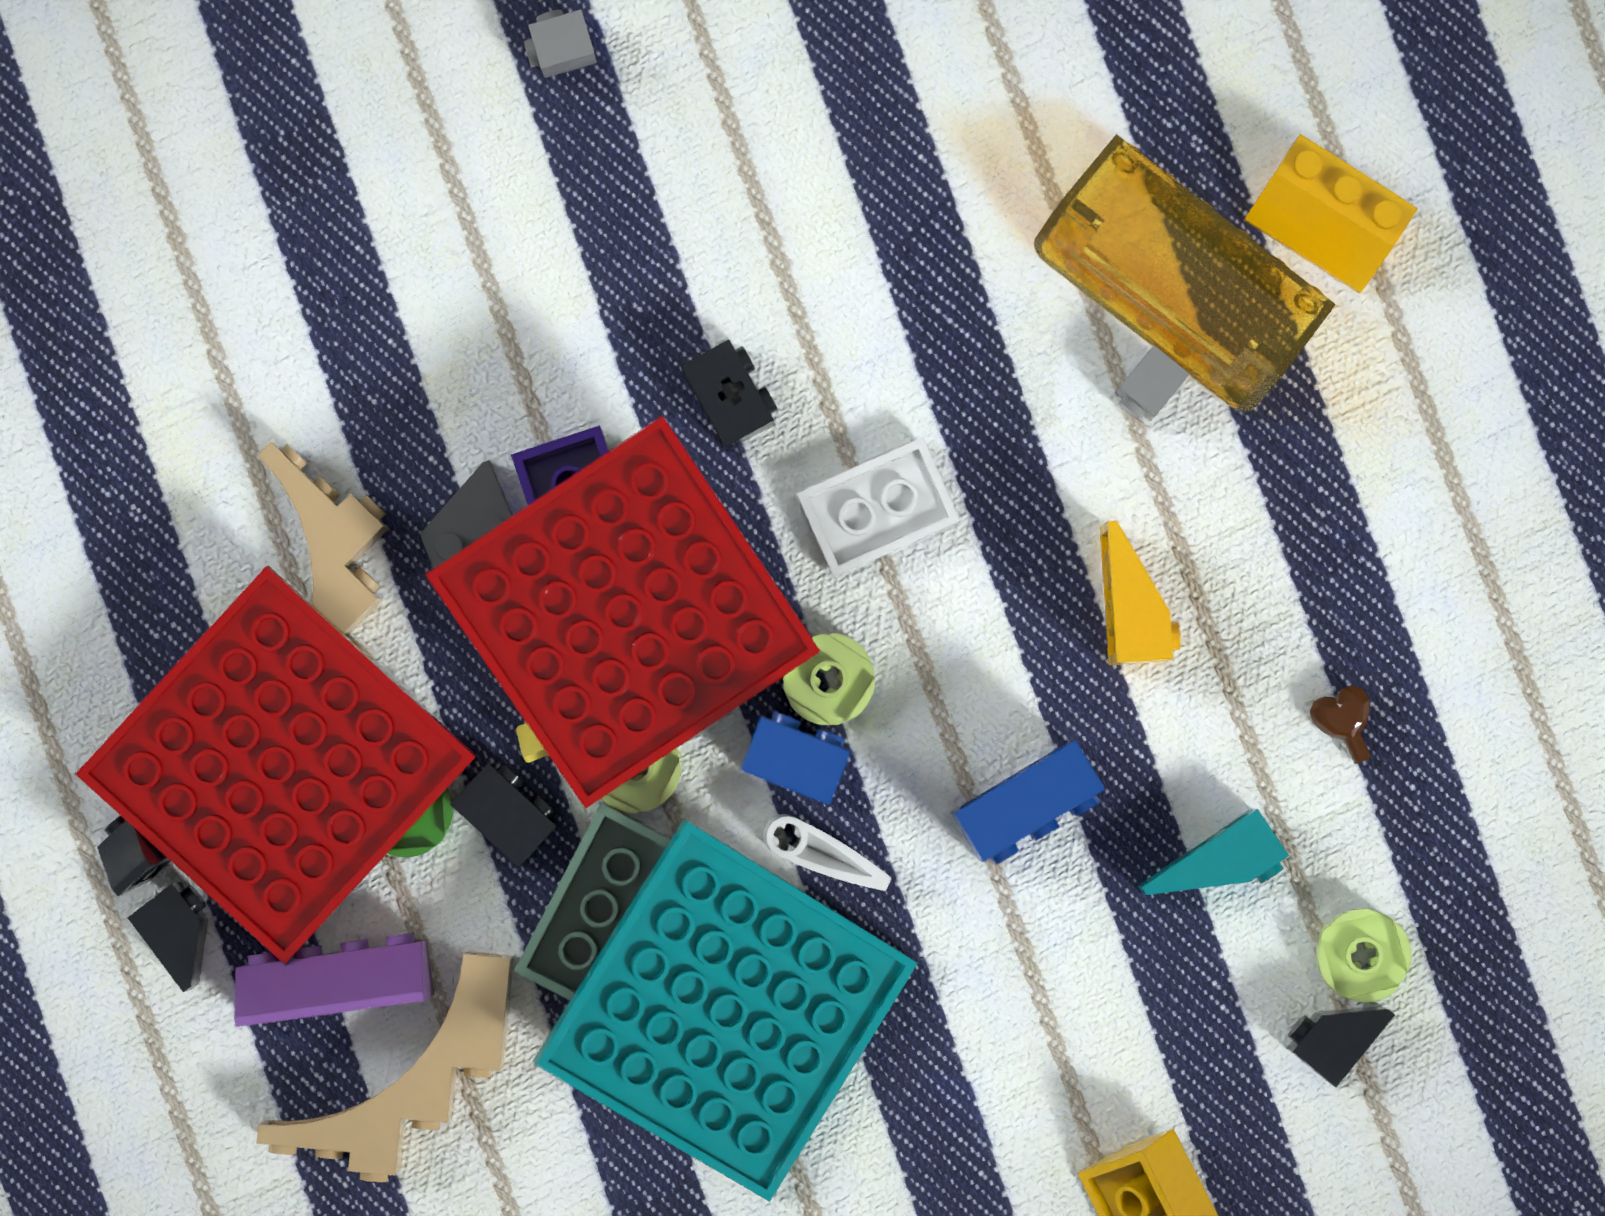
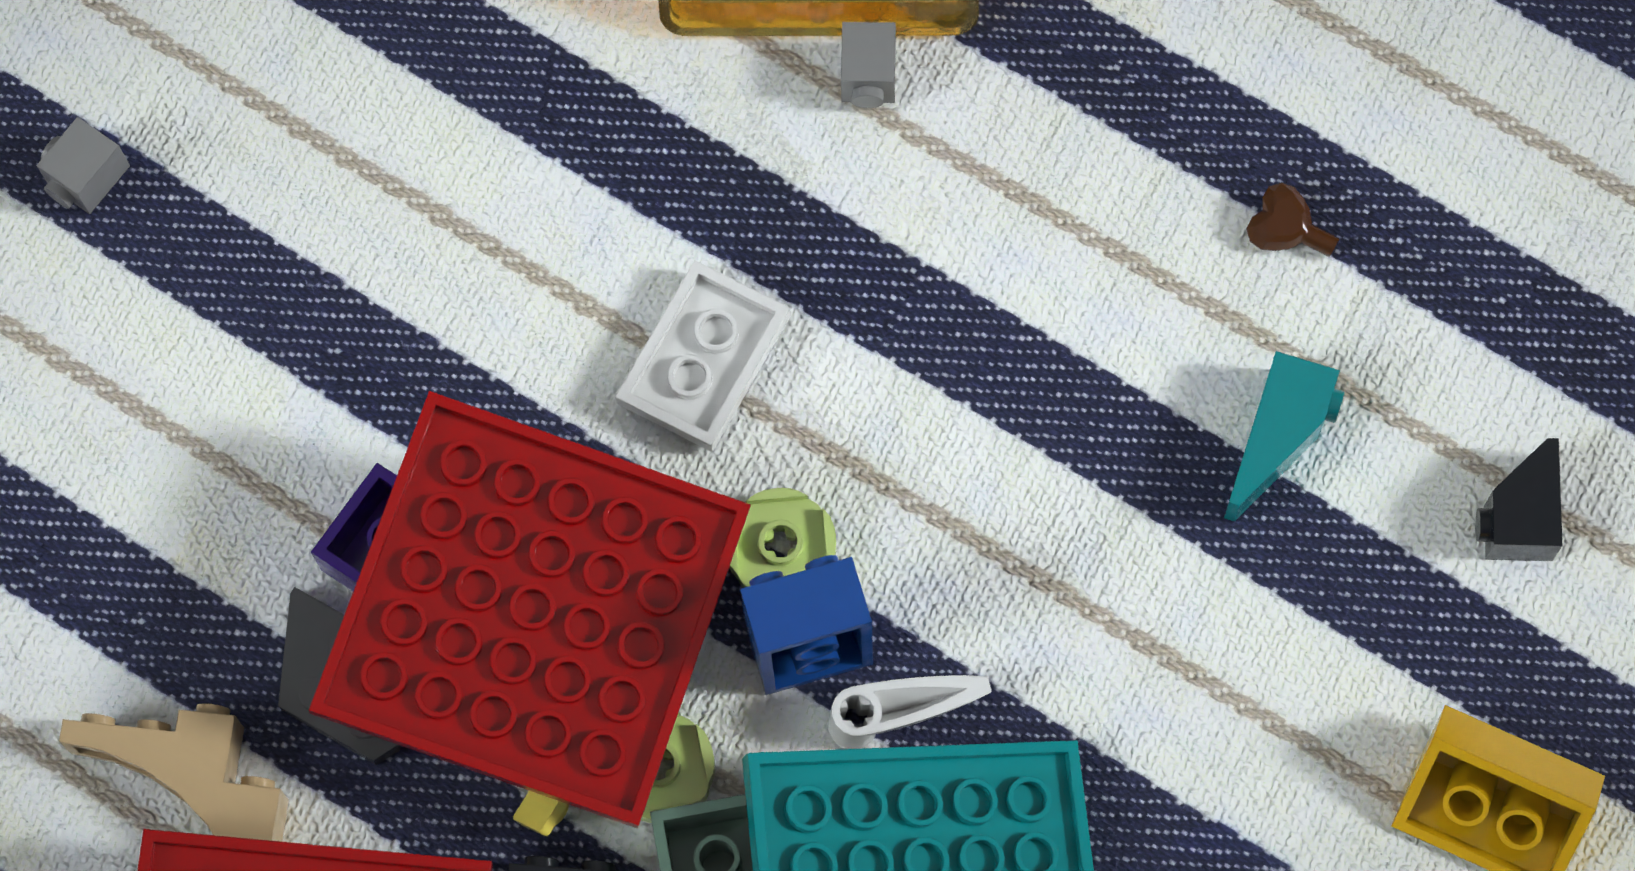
camera: 35 degrees left, 15 degrees down
black brick [680,339,778,451] -> none
blue brick [950,740,1105,865] -> none
yellow slope [1099,520,1181,666] -> none
yellowish green plate [1316,908,1412,1003] -> none

